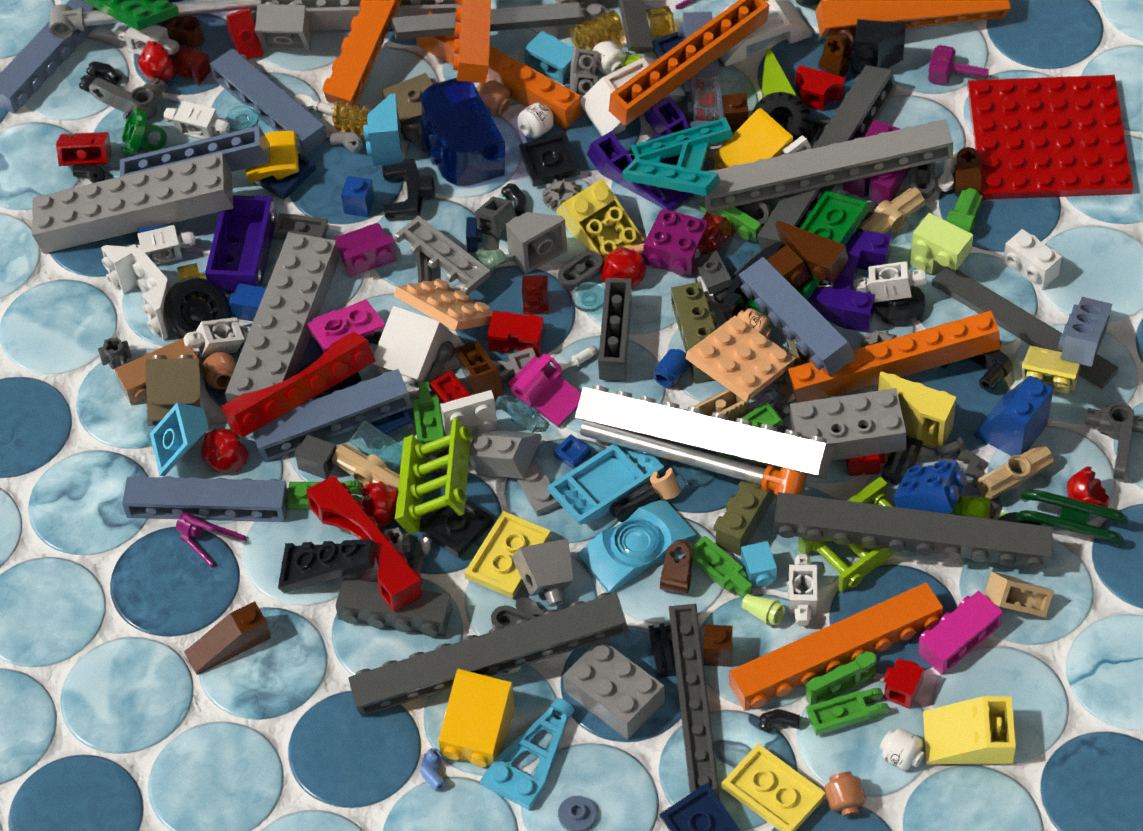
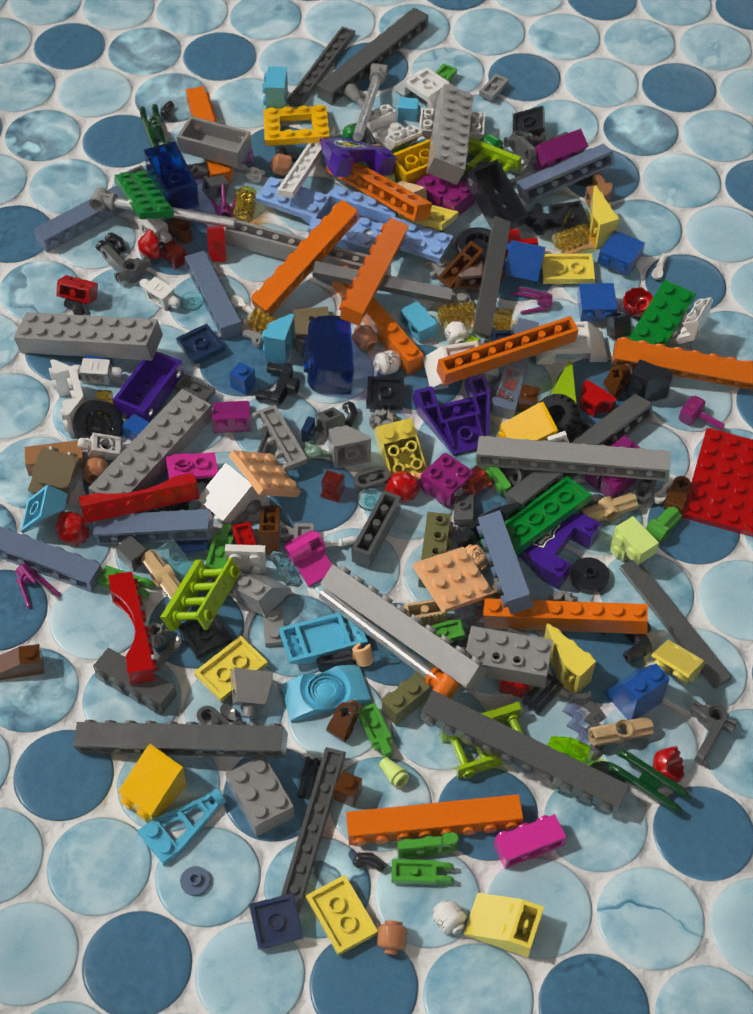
camera: 15 degrees right, 0 degrees up
dark grey gear [98,337,132,370] -> none
sand blue brick [120,126,270,177] -> none
green tile [121,107,167,156] -> none
yellow slope [246,131,299,183] -> none
light grey slope [255,2,311,50] -> none
black wing [278,539,377,593] -> none
red hair [362,481,397,528] -> none
medium blue arm [420,748,446,792] -> none
red brick [487,311,545,357] -> none
blue tile [553,434,591,469] -> none
light grey slope [570,48,598,98] -> none
teal plate [622,117,733,196] -> none
blue brick [653,349,690,388] -> none
medium azure brick [741,541,777,588] -> none
reddish brown brick [767,245,811,288] -> none
reddish brown slope [776,220,849,283] -> none
white piece [787,554,818,626] -> none
white piece [853,261,927,302] -> none
red brick [883,658,924,709] -> none
blue brick [893,461,966,513] -> none
tan arch [984,571,1054,617] -> none
white brick [1003,229,1062,290] -> none
sand blue brick [1058,297,1113,367] -> none

